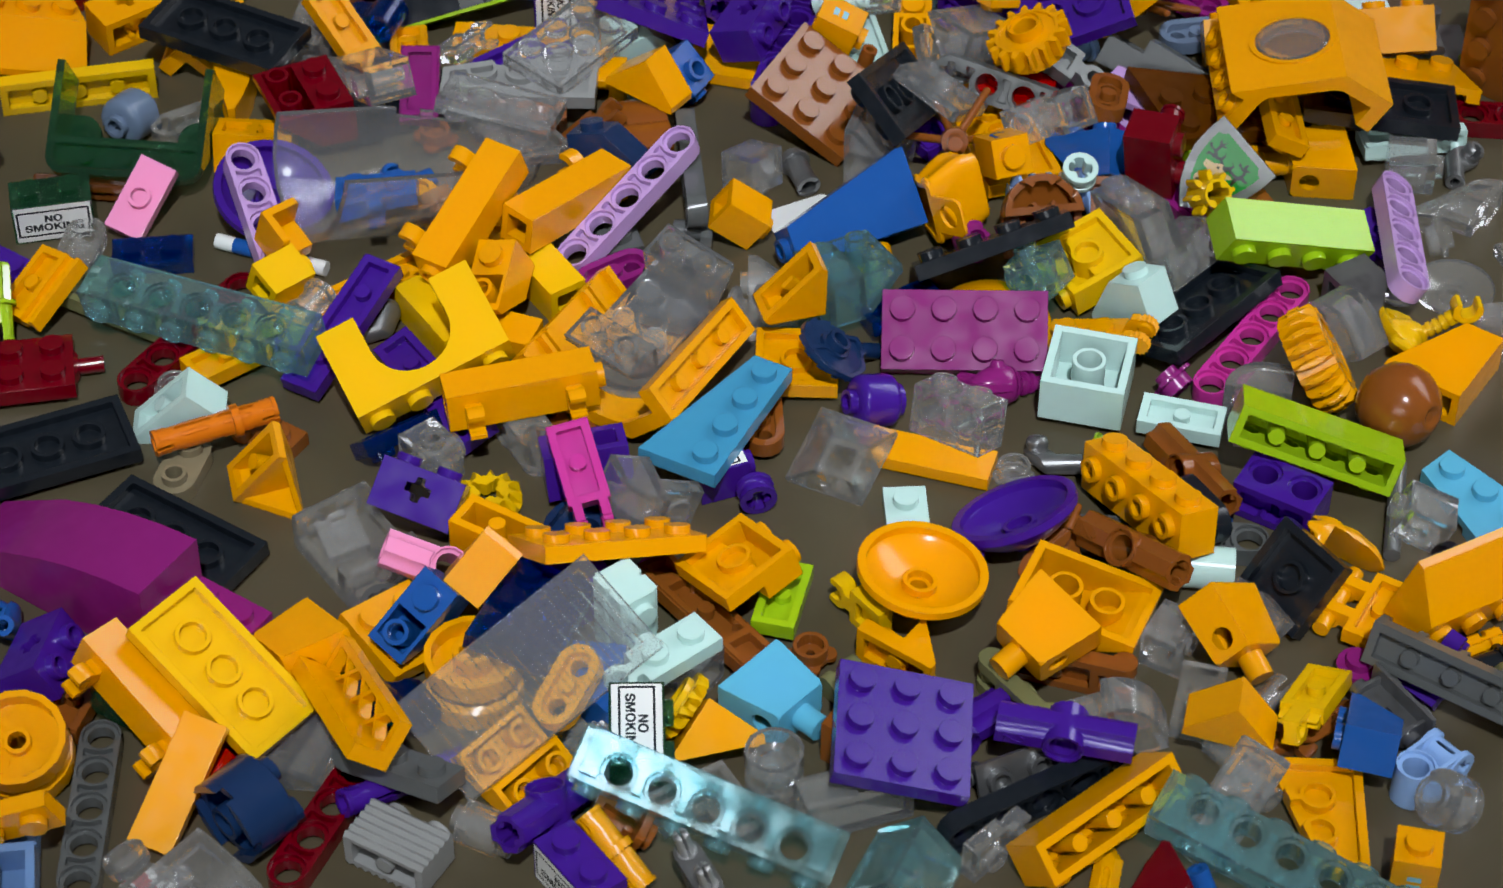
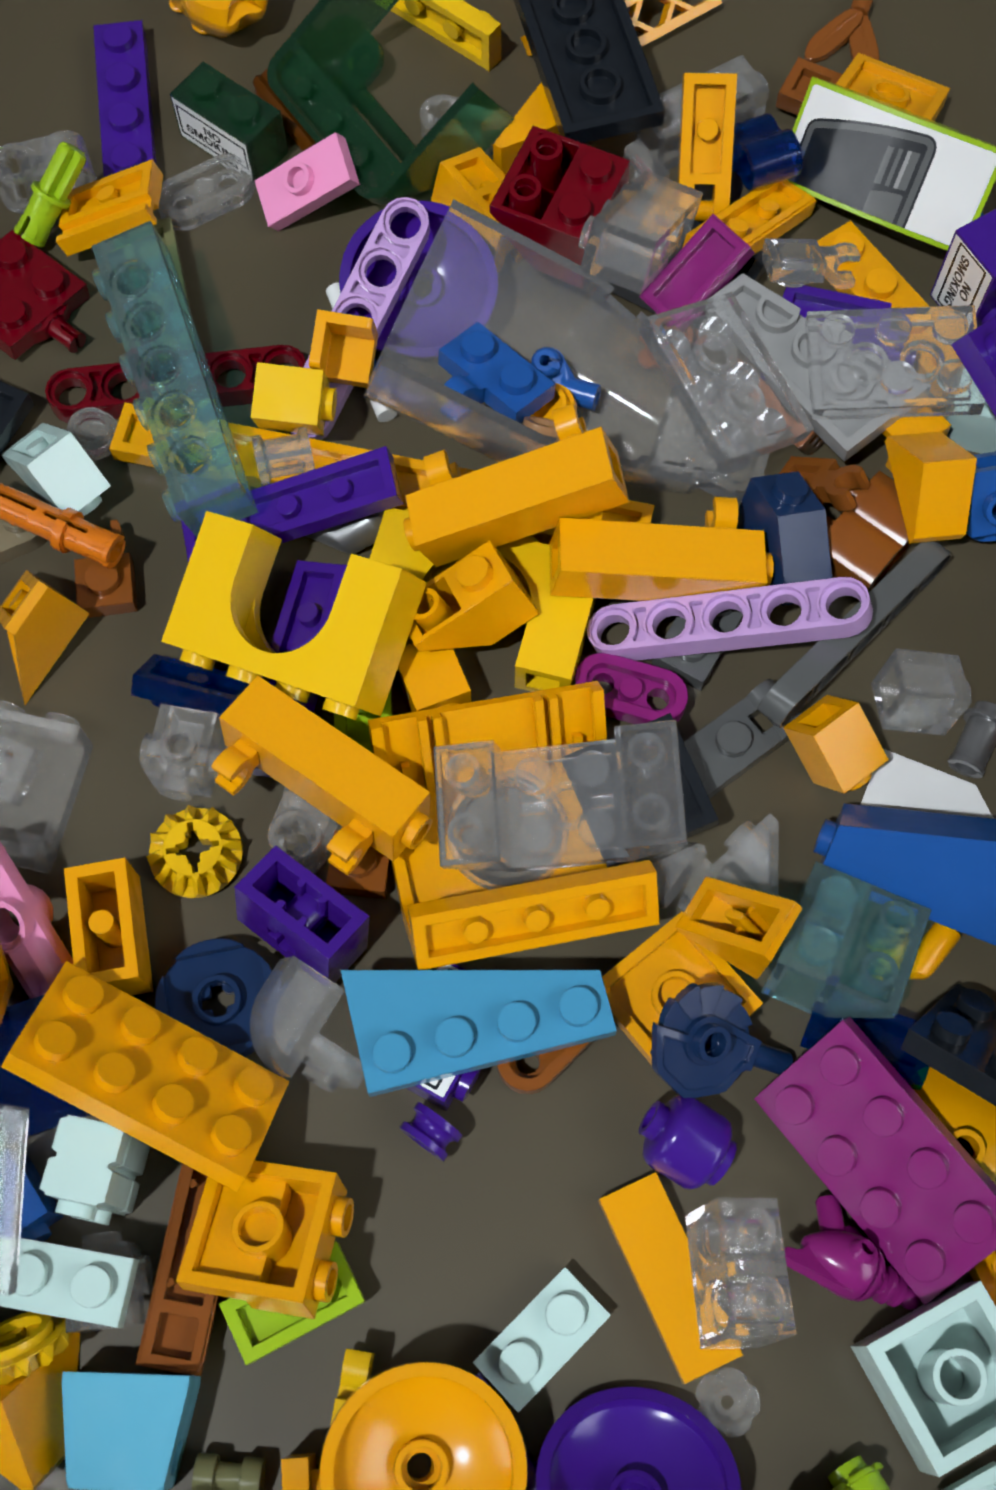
camera: 50 degrees right, 25 degrees up
sand blue head [101,88,160,145] -> none
clear blue plate [111,234,195,278] -> none
dark purple brick [366,451,470,534] -> none
dark pink hinge [545,416,614,527] -> none
clear slope [785,407,898,506] -> none
dark orange plate [788,631,837,676] -> none
flat silver arm [1023,434,1082,475] -> none

